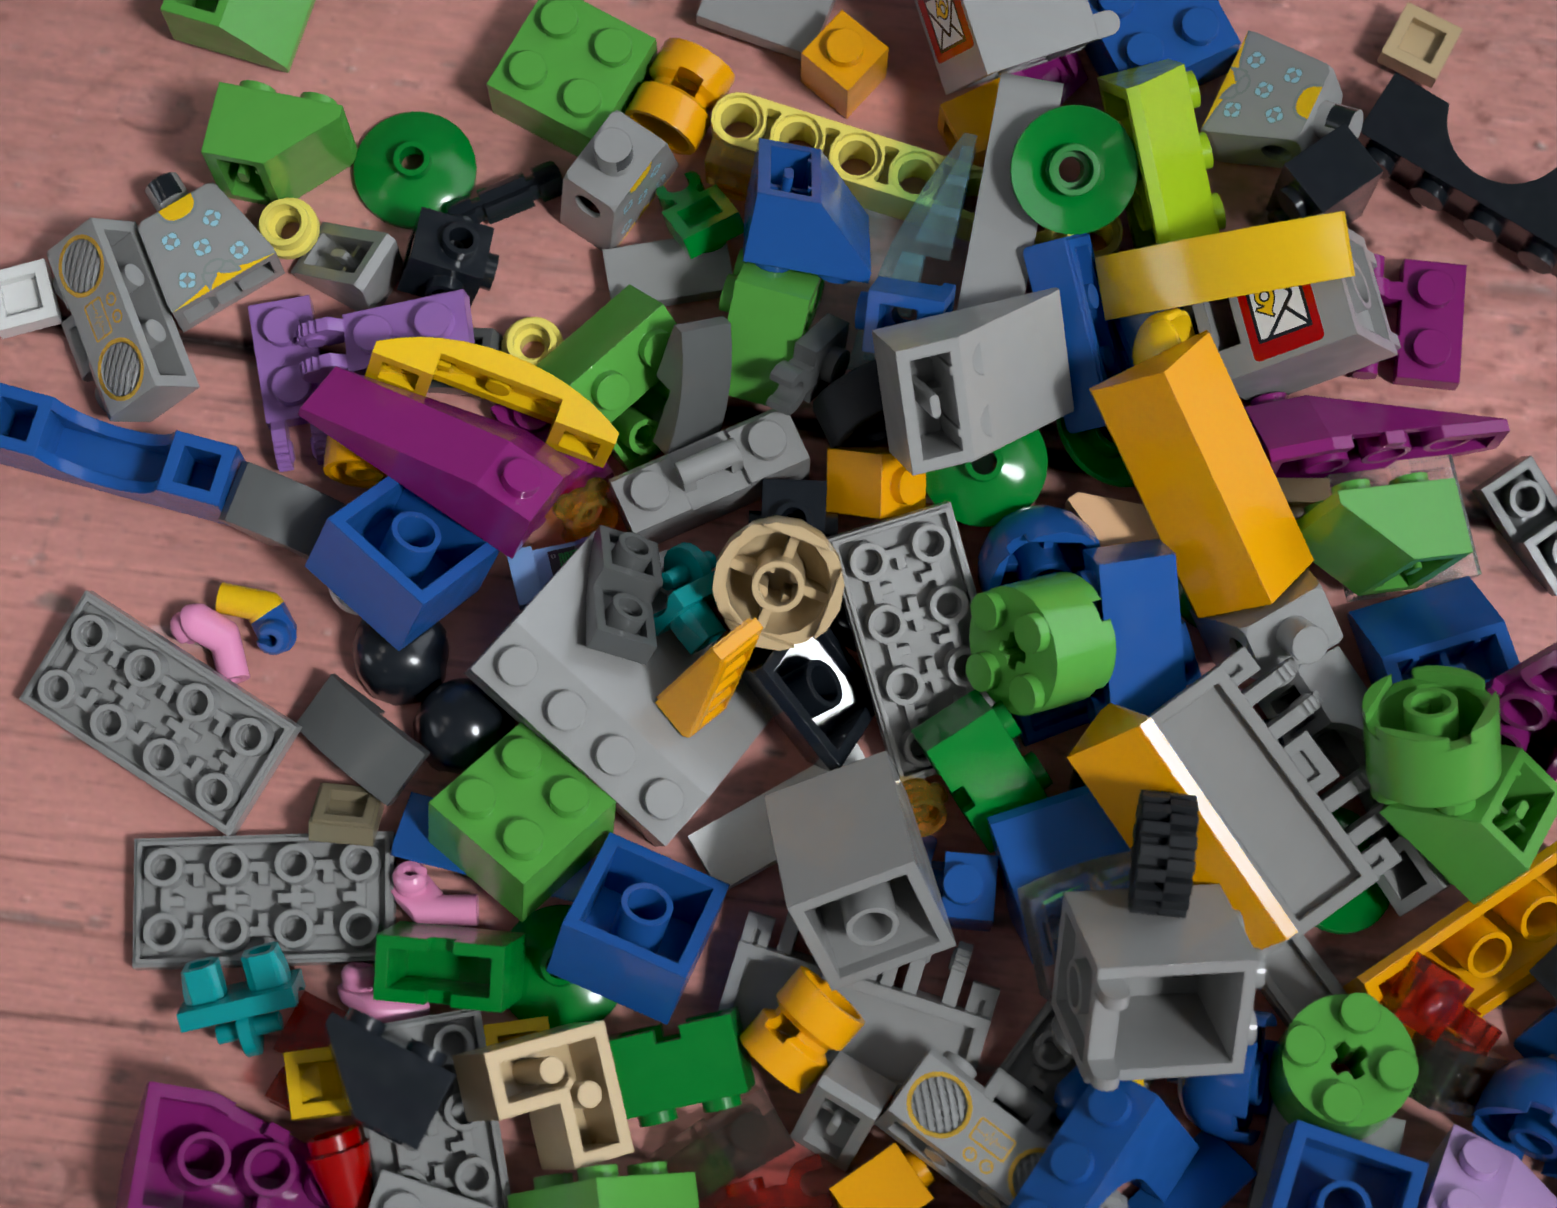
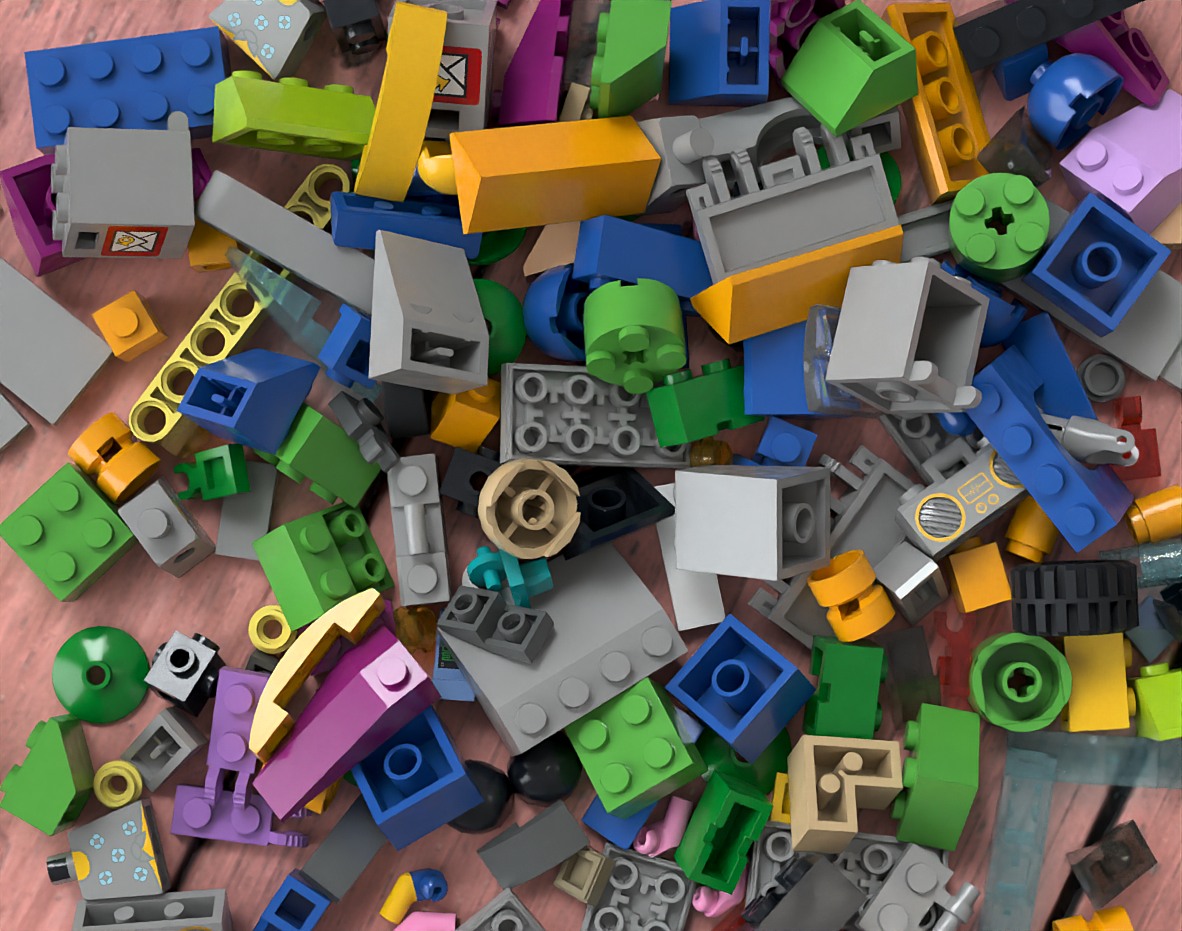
camera: 70 degrees left, 10 degrees up
black axle [446,161,563,225] -> none
dark grey slope [653,316,732,455] -> none
light orange slope [655,618,764,738] -> none
green dish [1010,105,1138,235] -> none
black tyre [1128,790,1199,918] -> none
bright green brick [1362,665,1502,816] -> none
clear red plate [1379,951,1503,1054] -> none

